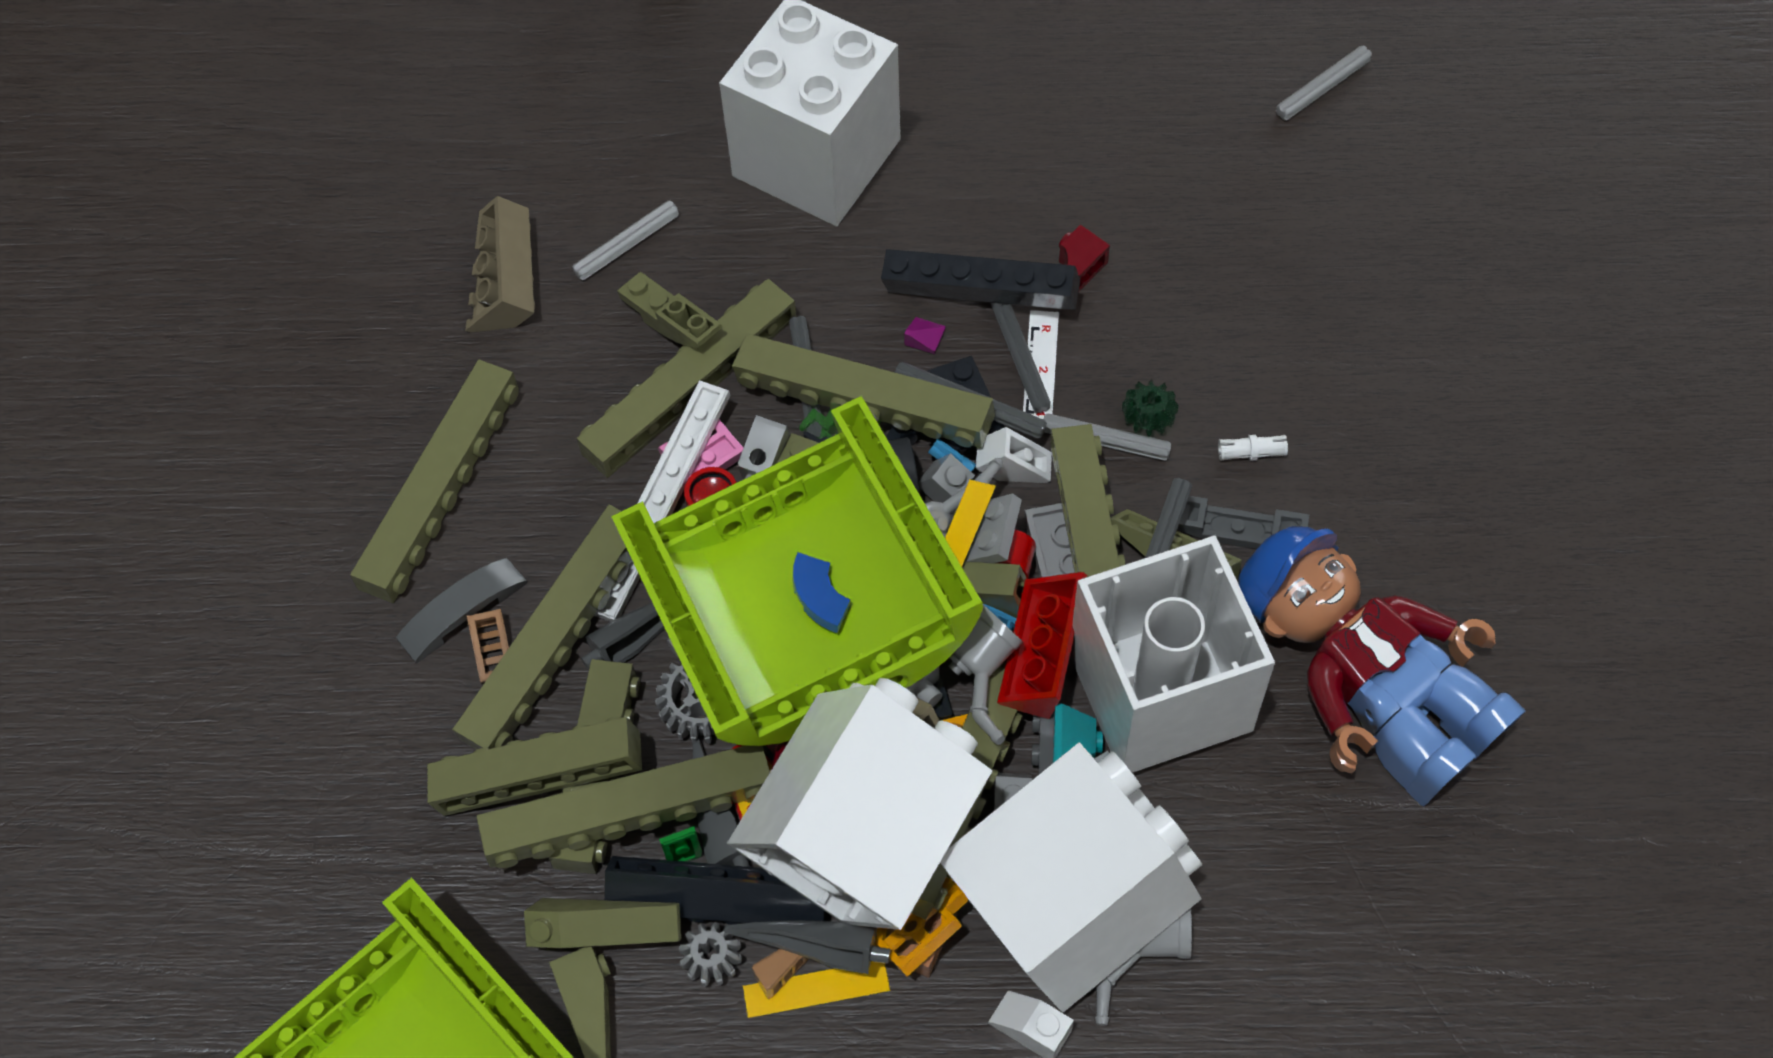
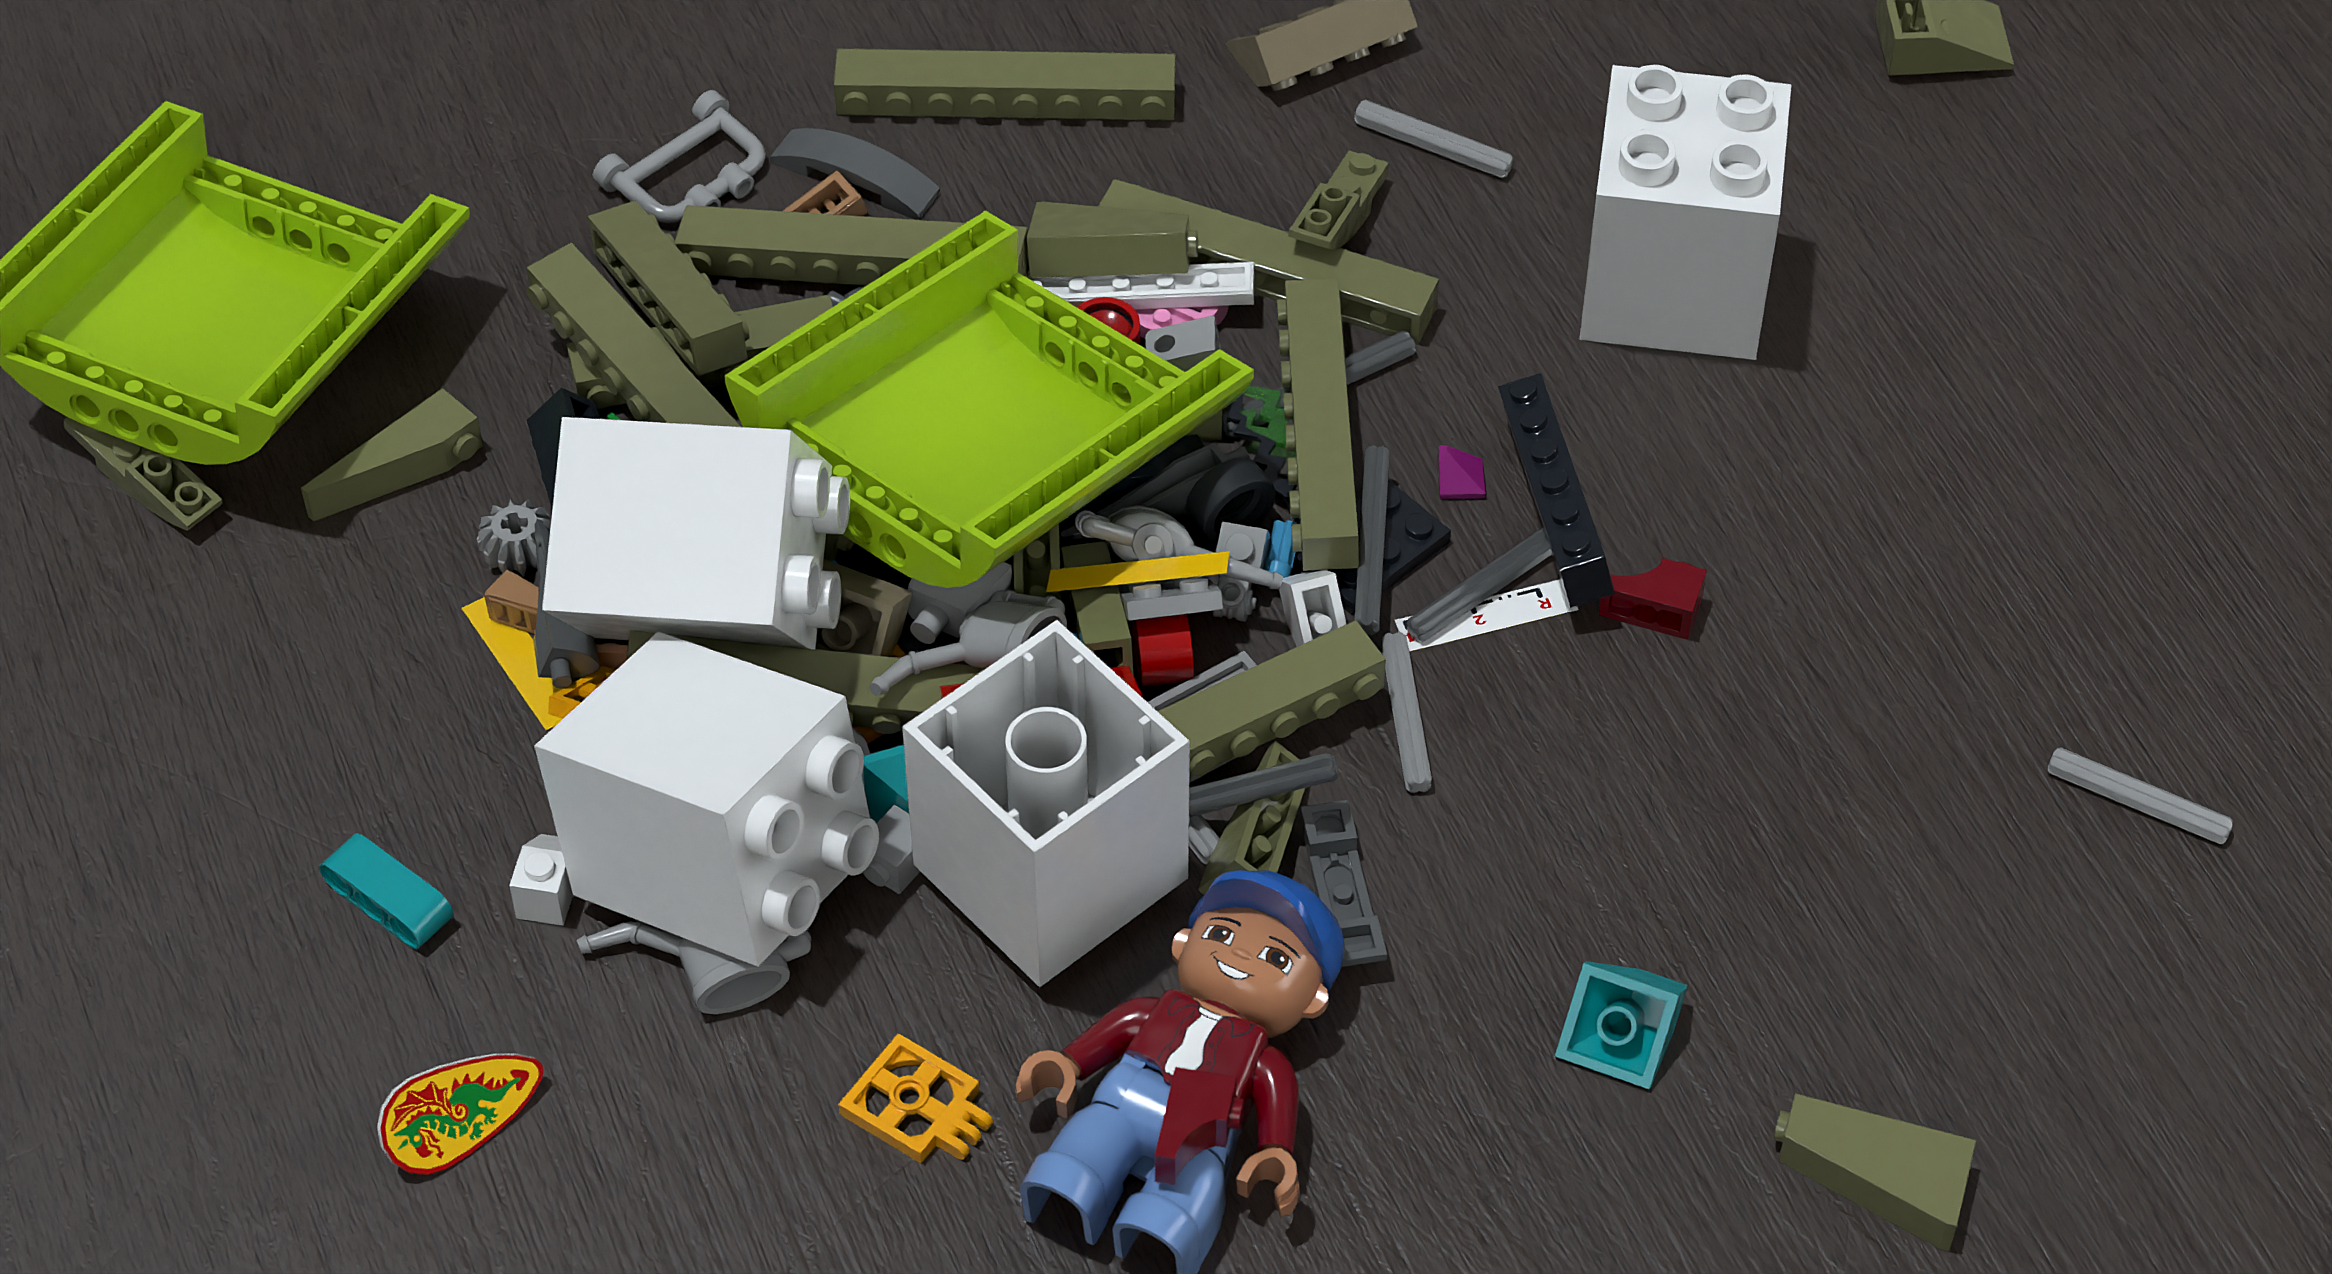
camera: 65 degrees right, 10 degrees down
olive slope [524,898,681,948] -> none
blue tile [792,552,850,633] -> none
clear green gear [1122,379,1179,437] -> none
white pin [1218,435,1288,461] -> none
none -> light grey bar [593,90,766,223]
none -> light orange piece [838,1033,994,1164]
none -> olive slope [1027,202,1198,278]
none -> dark red arch [1155,1067,1244,1185]
none -> teal slope [1555,961,1688,1089]
none -> olive slope [1773,1094,1976,1251]

